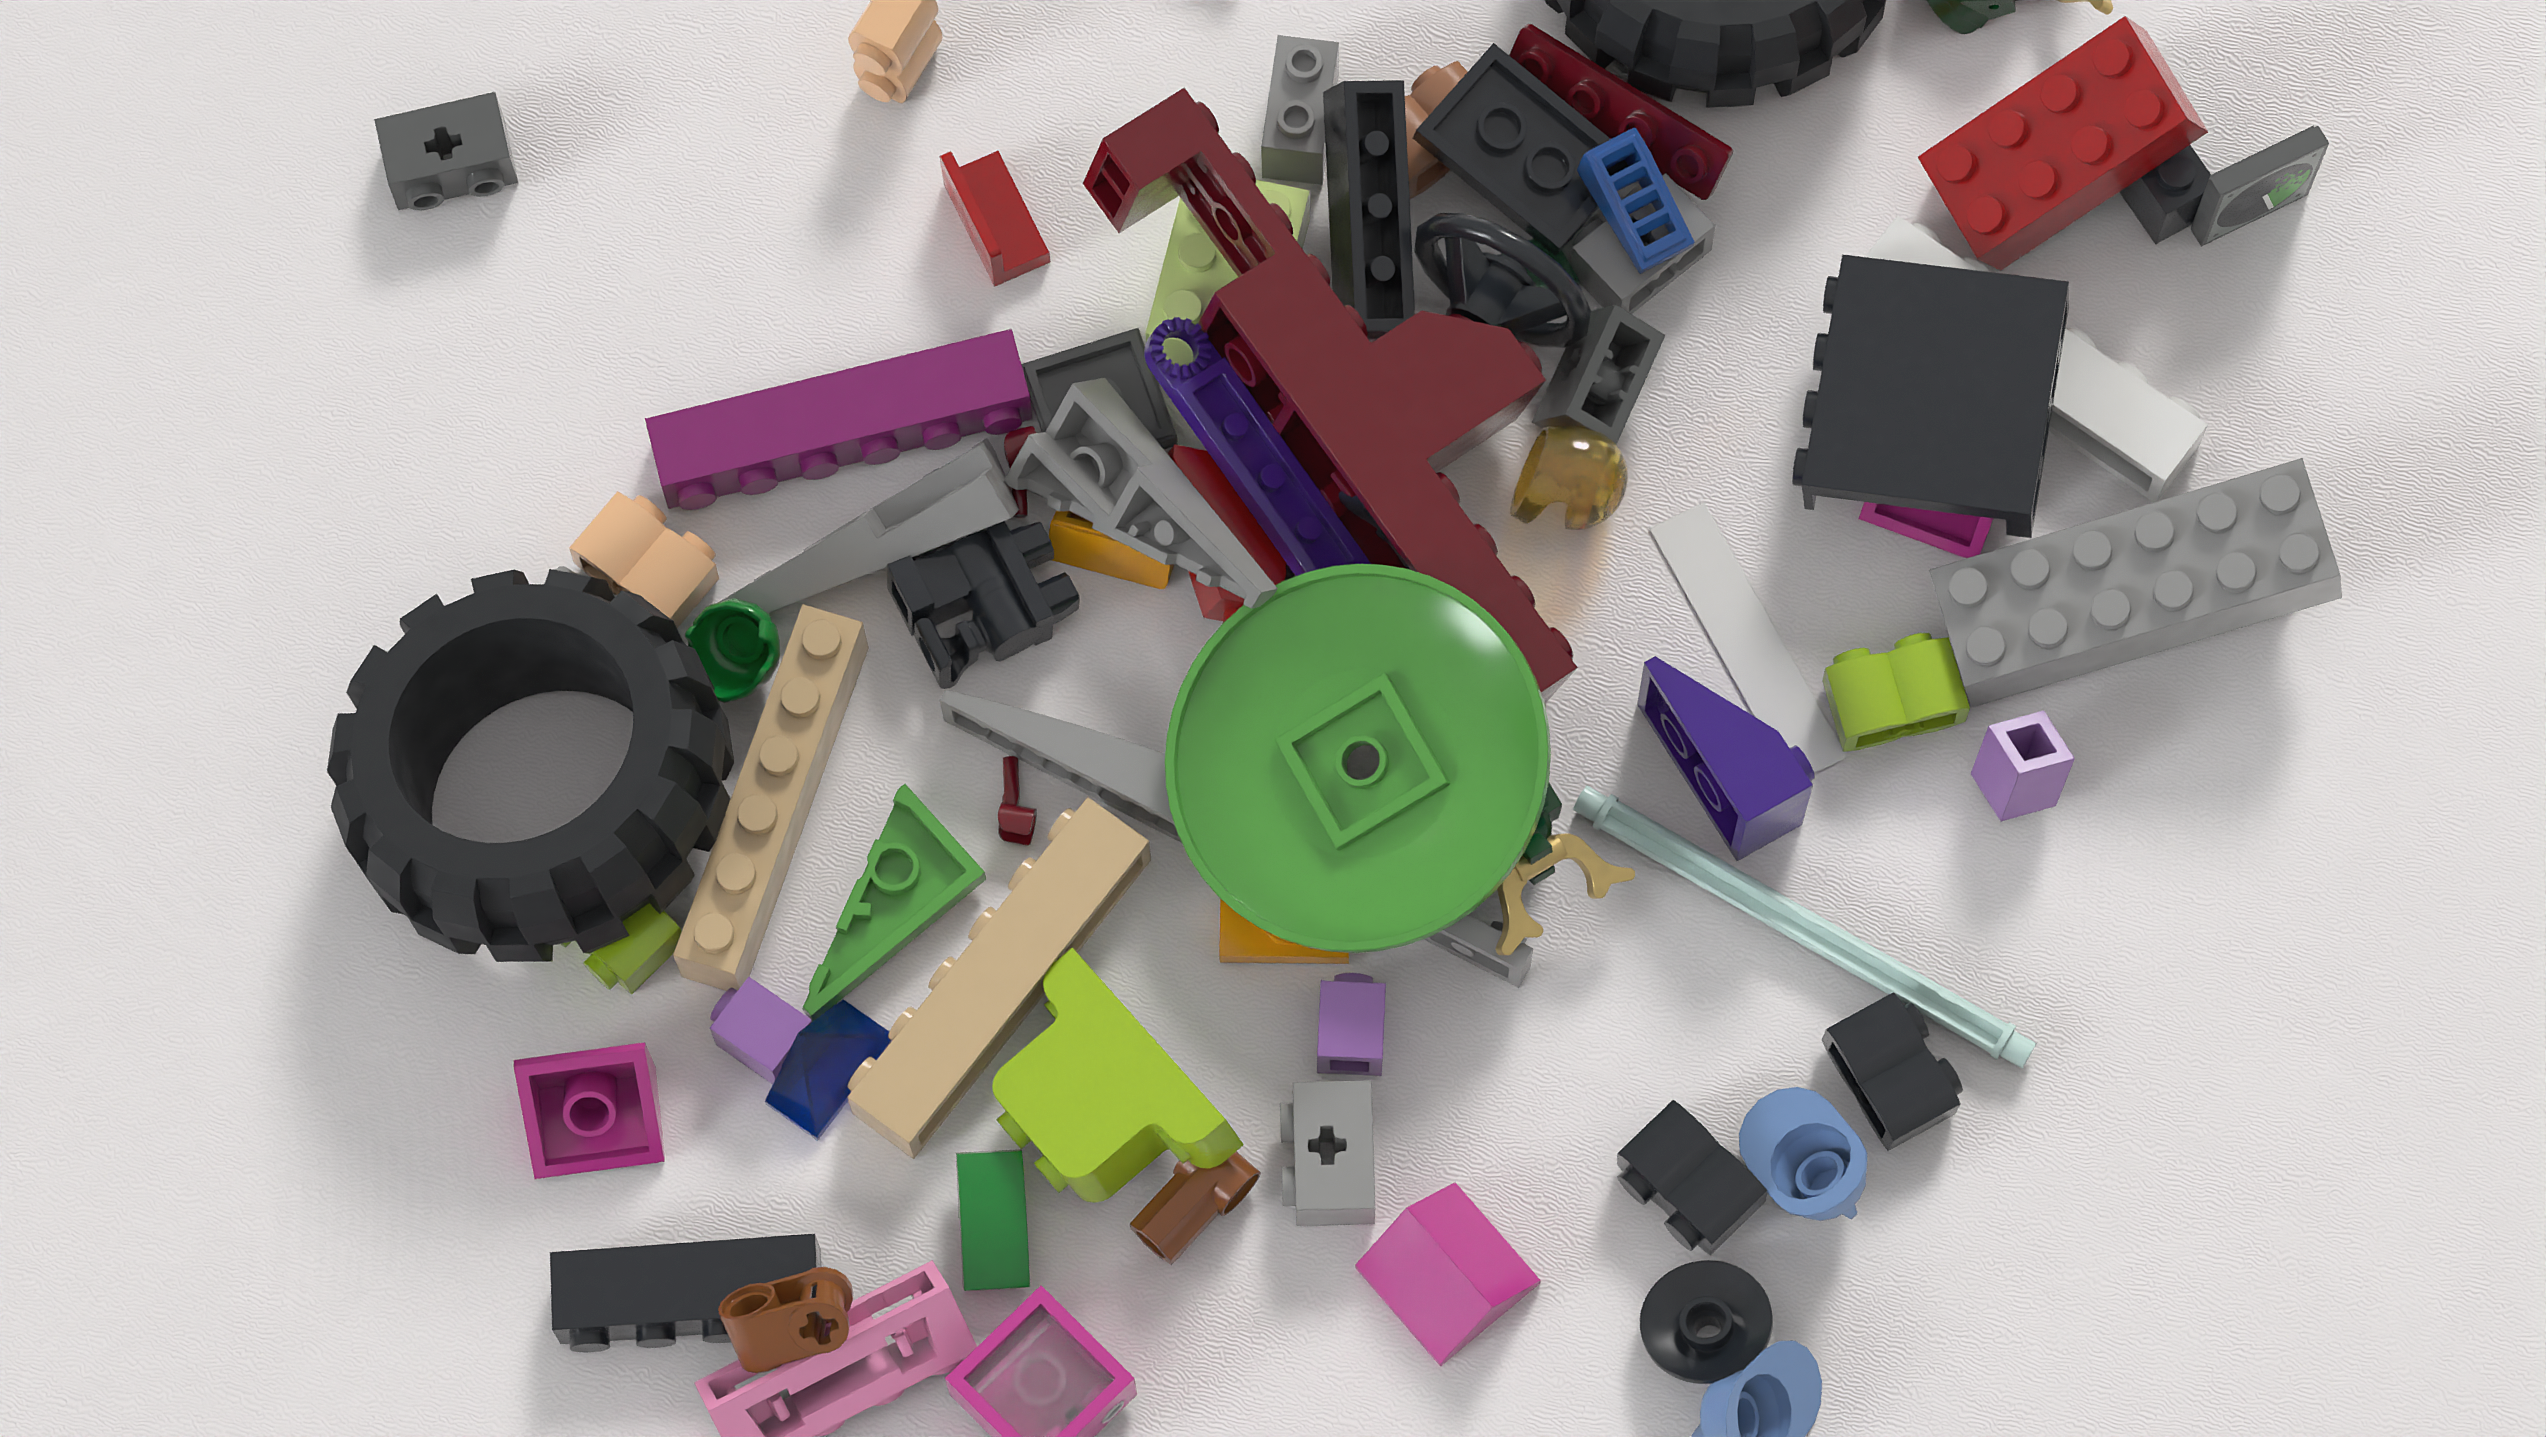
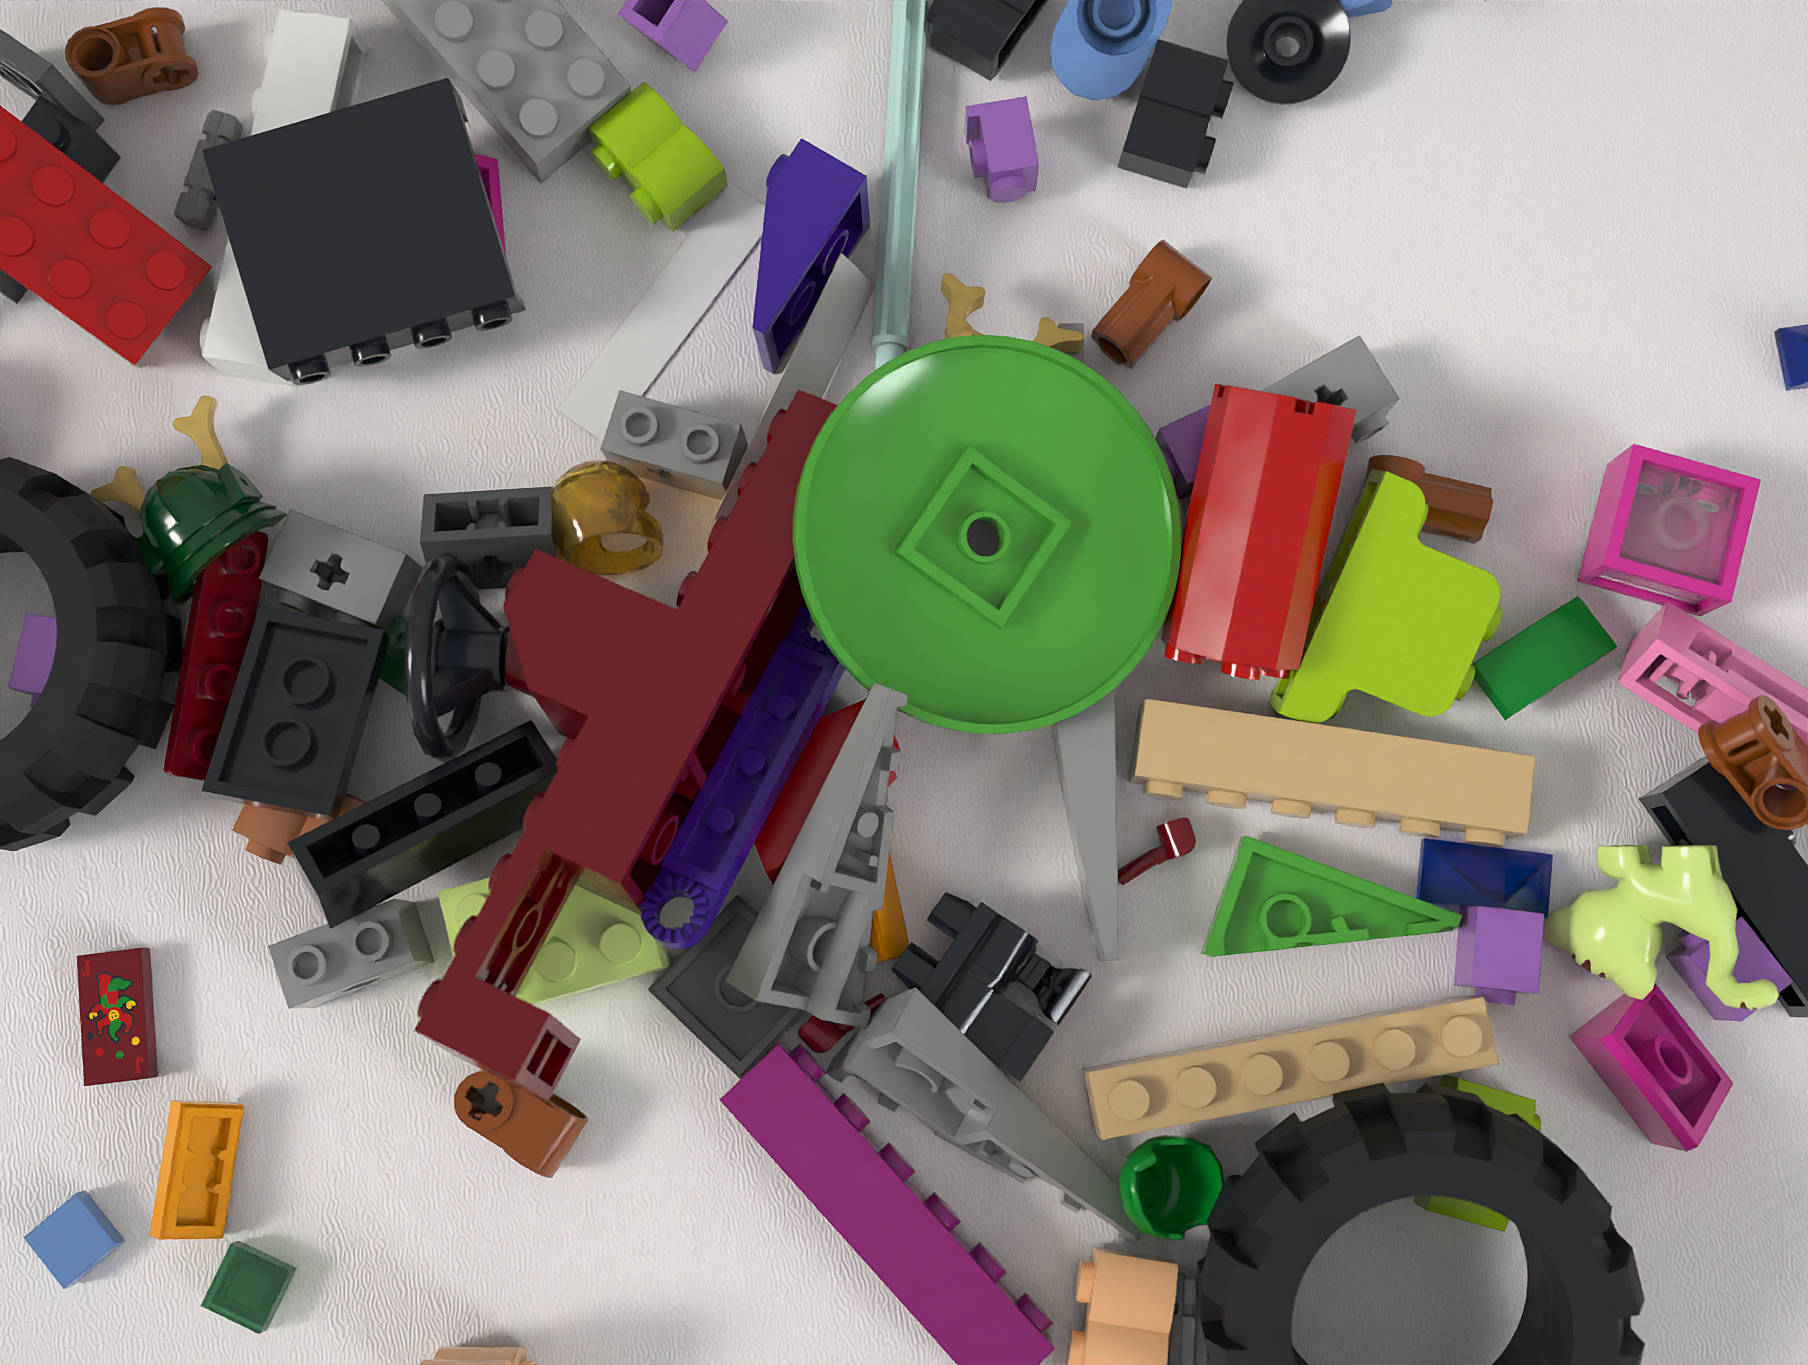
camera: 115 degrees left, 10 degrees up
red panel [939,151,1051,287] -> none
dark pink slope [1355,1182,1541,1367] -> none
blue slope [1577,128,1695,274] -> none
none -> dark orange piece [65,7,199,105]
none -> dark green helmet [90,395,288,605]
none -> light grey axle [174,110,243,230]
none -> dark orange piece [454,1070,588,1178]
none -> light grey brick [600,390,748,500]
none -> white sticker [714,253,875,520]
none -> medium lavender brick [964,96,1039,203]
none -> dark orange piece [1091,240,1212,369]
none -> red brick [1161,384,1357,680]
none -> yellowish green animal [1542,845,1779,1010]
none -> medium lavender brick [1665,916,1793,1021]

